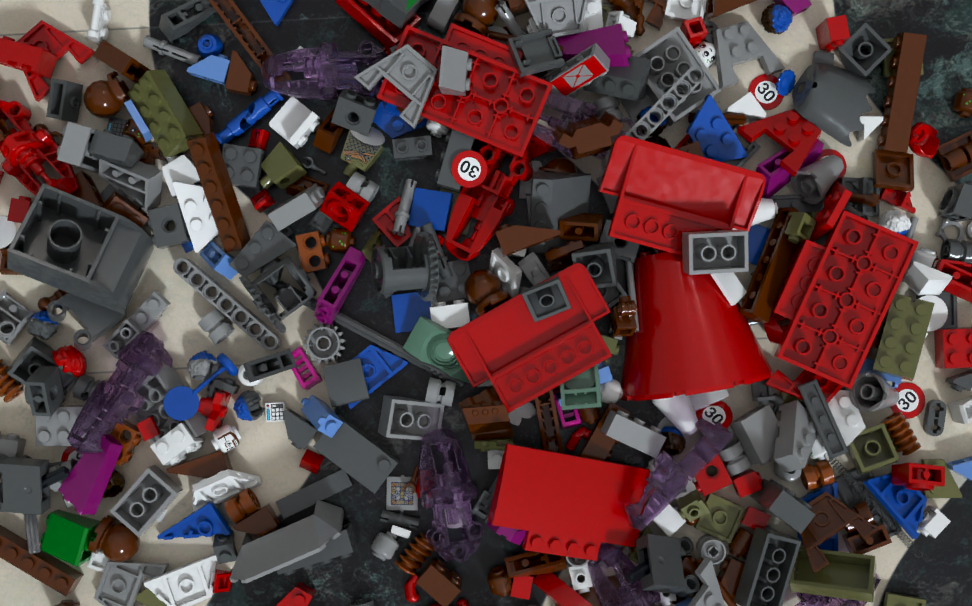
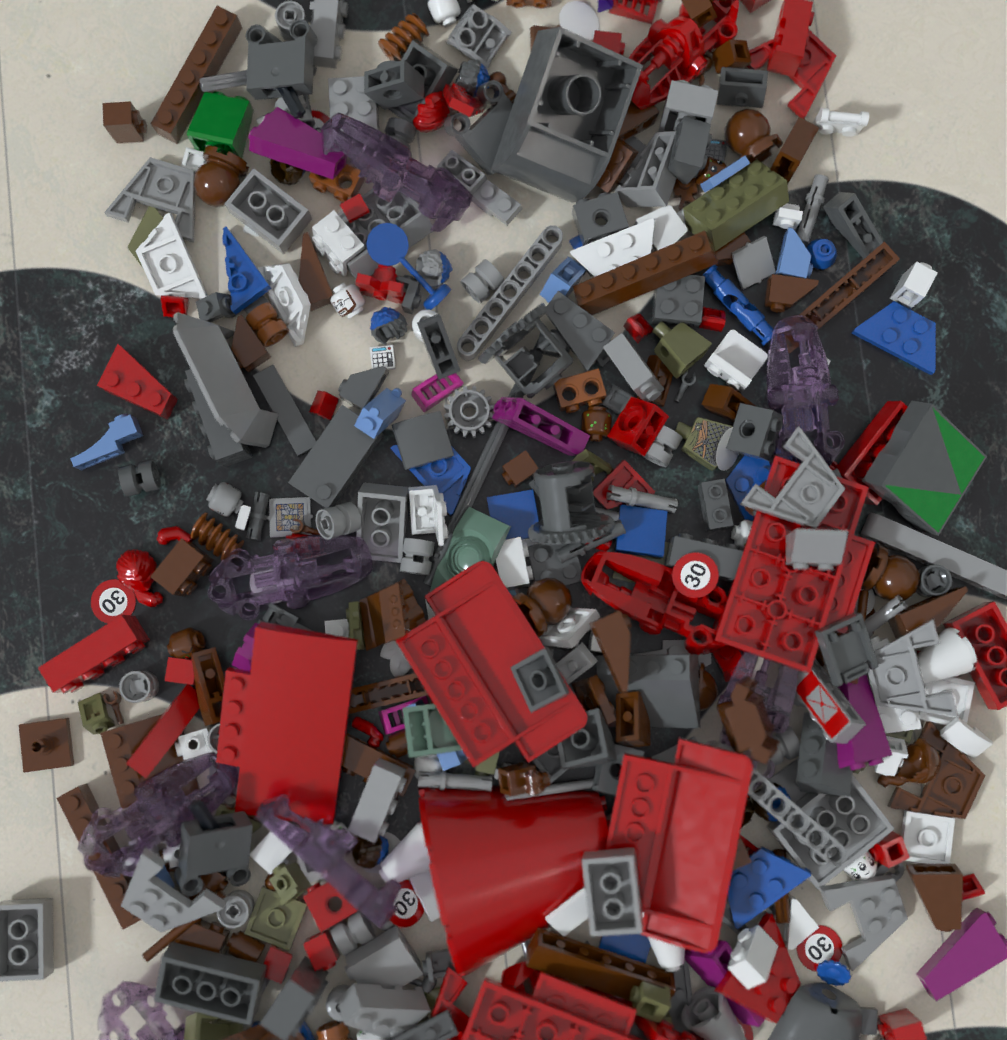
camera: 85 degrees right, 5 degrees down
blue piece [761,3,793,35] -> none
none -> light grey wheel [315,502,361,540]
none -> white bracket [408,485,448,546]
none -> light grey pin [418,771,492,792]
none -> red wing [442,83,487,117]
none -> reddish brown brick [501,450,539,488]
none -> reddish brown brick [712,40,752,74]
none -> white brick [728,925,778,989]
none -> light grey piece [731,236,776,290]
none -> white bracket [773,204,803,229]

